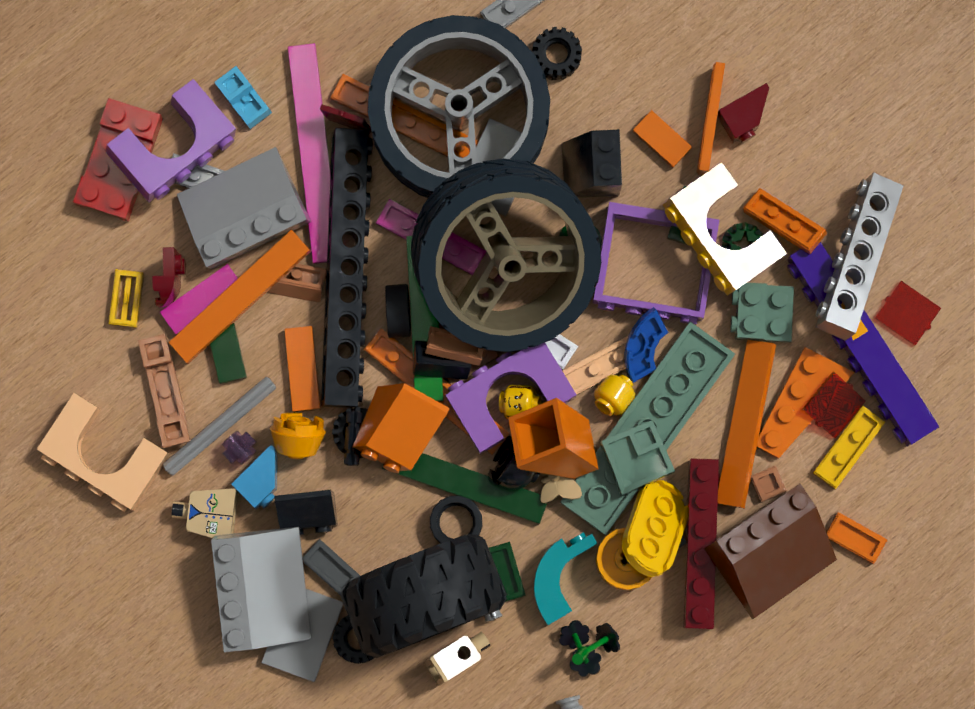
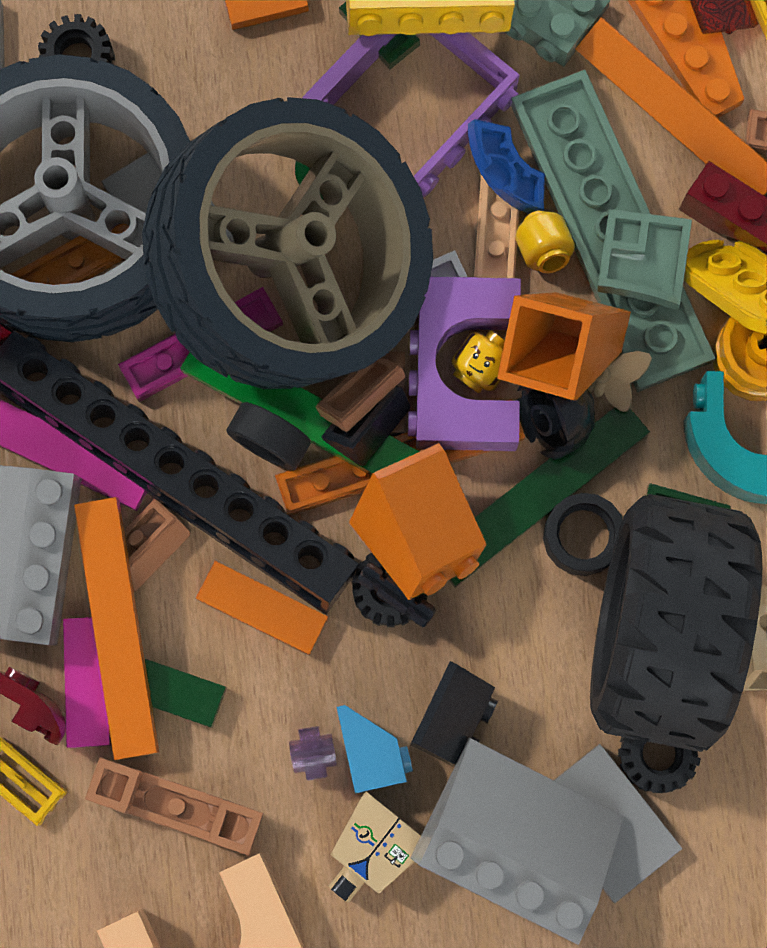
camera: 60 degrees left, 5 degrees down
light grey axle [163,377,276,475] -> none
light orange cone [270,413,326,459] -> none
dark grey tile [303,539,360,596] -> none
black slope [562,129,622,198] -> none

